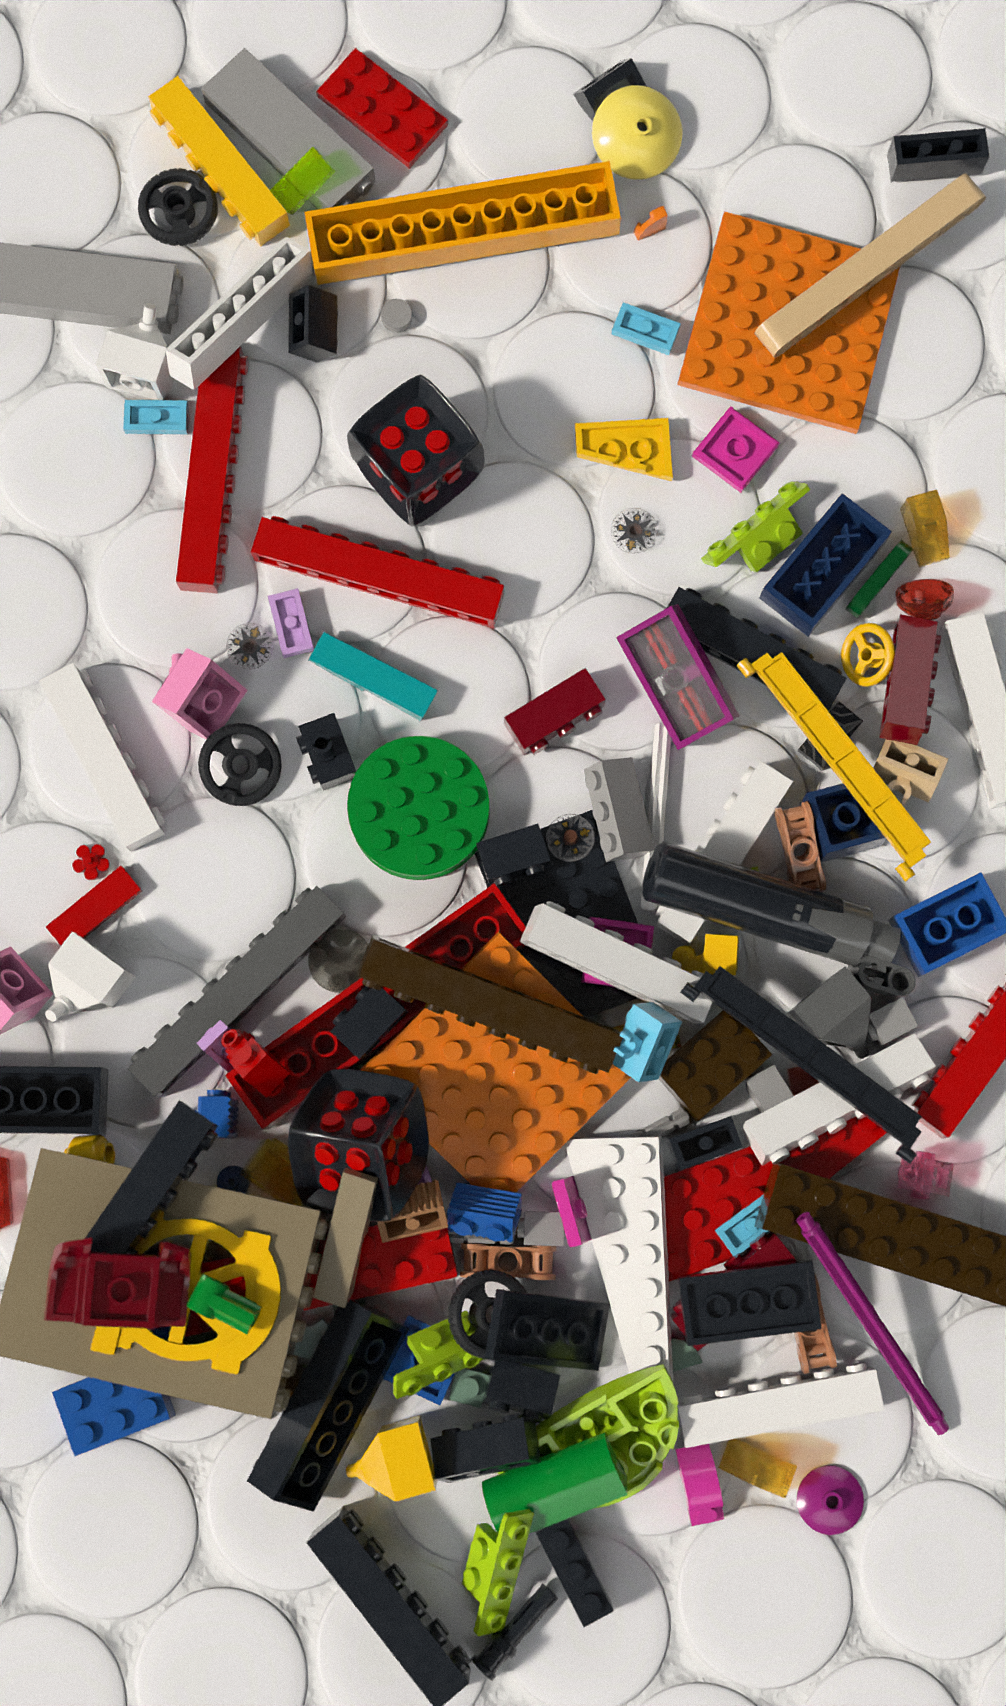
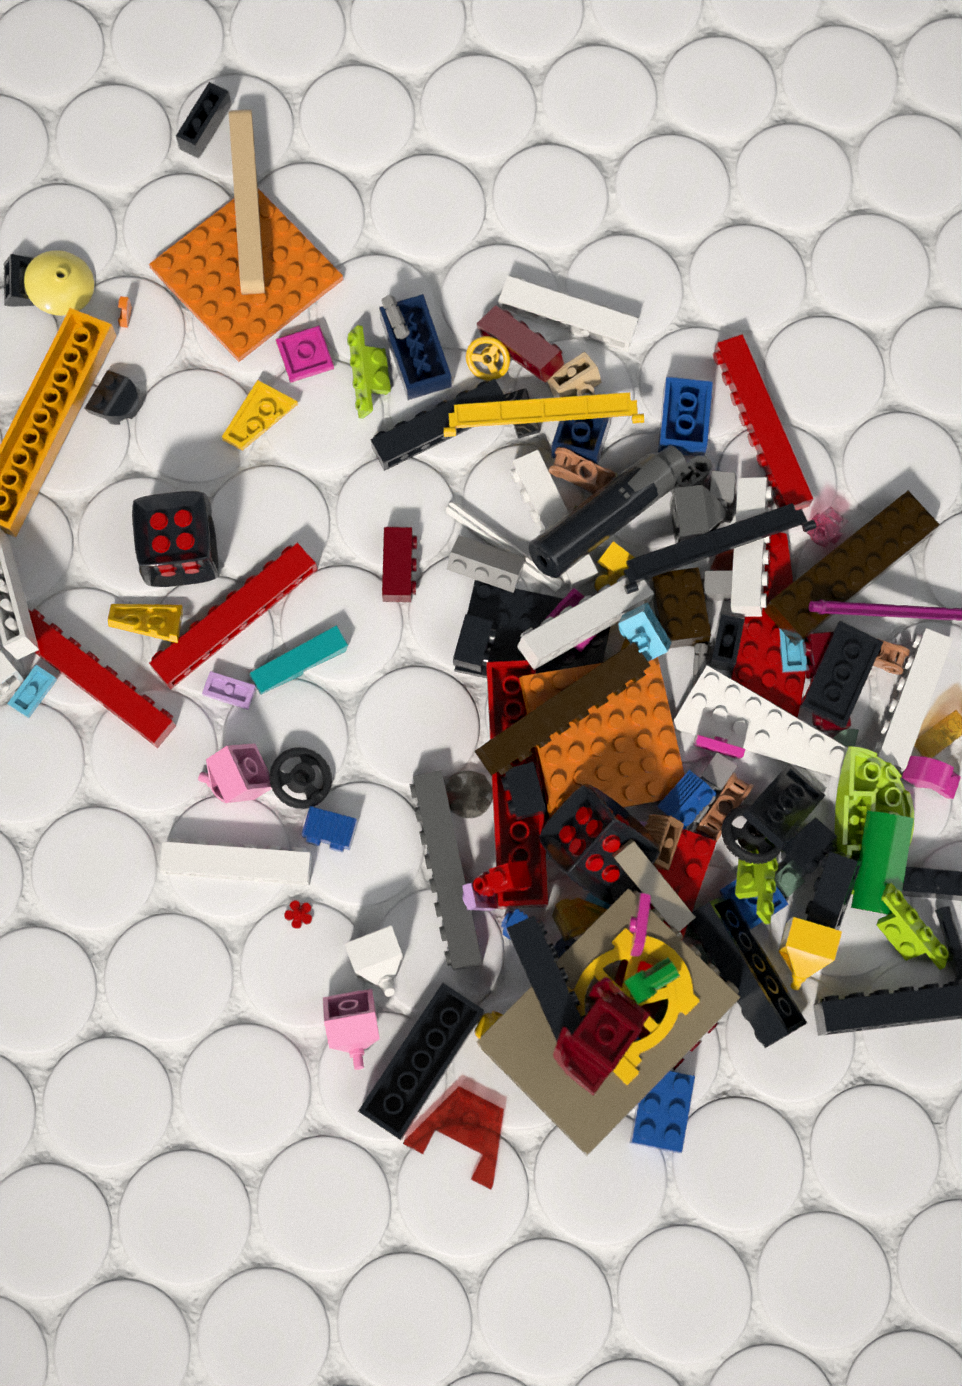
camera: 60 degrees left, 5 degrees down
red tile [46,866,142,946] -> none
clear piece [226,623,274,669] -> none
black brick [288,285,338,363] -> none
black brick [296,713,357,791] -> none
green wheel [347,736,490,880] -> none
light grey tile [381,299,412,332] -> none
piece [546,814,595,862] -> none
clear piece [611,508,658,554] -> none
medium azure plate [612,302,681,356] -> none
clear brick [616,604,740,750] -> none
dark green beam [845,540,913,619] -> none
clear red piece [895,579,954,620] -> none
clear yellow slope [900,489,950,567] -> none
none -> black slope [84,370,143,425]
none -> yellow wing [108,604,183,643]
none -> blue brick [301,806,358,852]
none -> light grey axle [382,295,409,339]
none -> dark pink plate [629,893,651,957]

